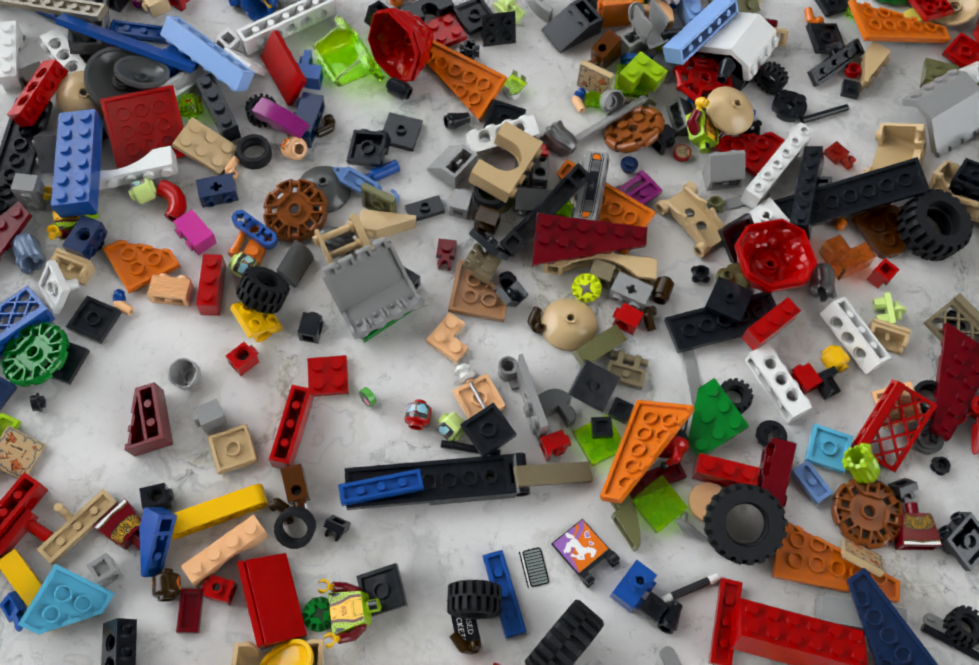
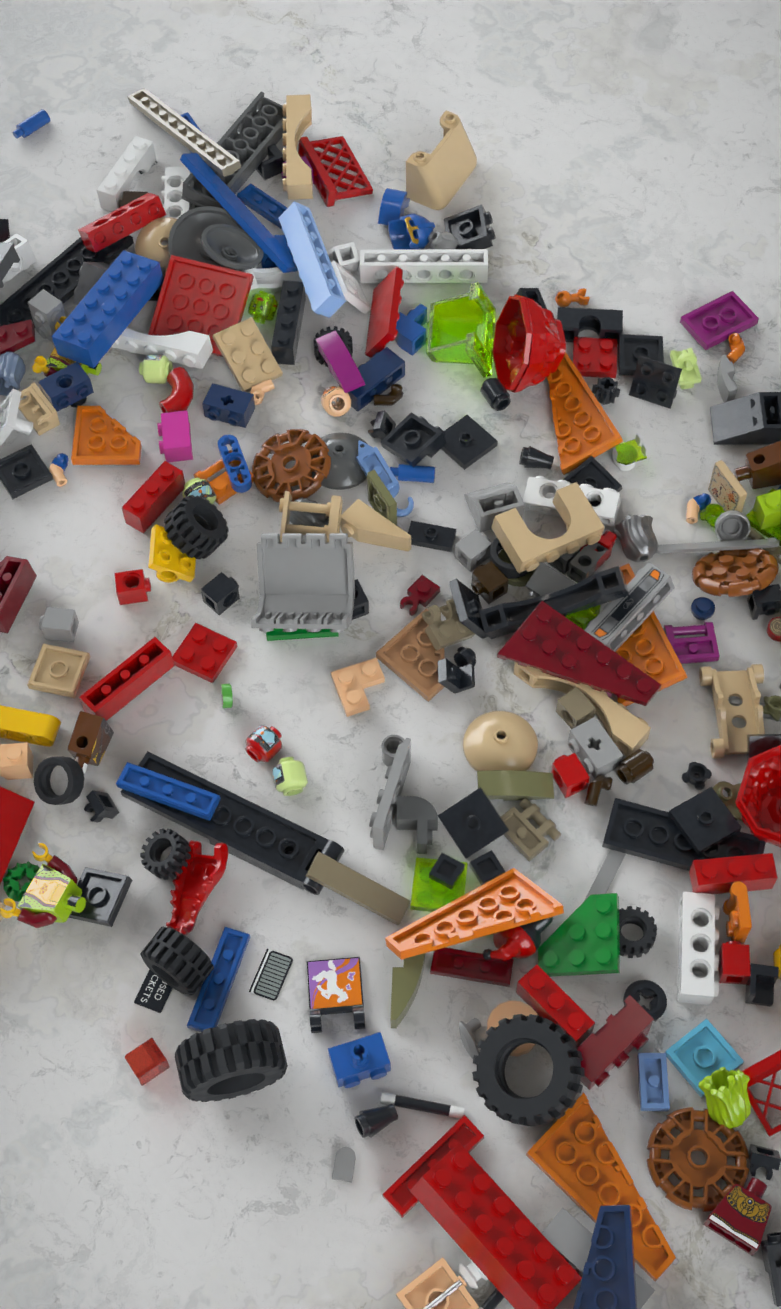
camera: 40 degrees right, 5 degrees down
light nougat brick [147,273,194,307] -> none
light grey hair [168,358,201,390] -> none
black tyre [236,134,272,170] -> none
dark brown arm [268,498,294,525] -> none
dark grey brick [276,240,314,287] -> none
black bar [441,440,501,456] -> none
dark brown arm [449,631,481,655] -> none
light nougat plate [452,363,506,419] -> none
black plate [460,402,517,458] -> none
dark brown arm [527,306,545,333] -> none
red brick [539,429,571,462] -> none
neon yellow gear [571,273,602,303] -> none
clear neon green plate [632,475,688,533] -> none
black tile [638,591,668,623] -> none
tan tile [840,536,885,577] -> none
none -> black tyre [140,828,191,880]
none -> red animal [166,840,228,935]
none -> black tile [368,410,396,440]
none -> orange plate [722,881,752,944]

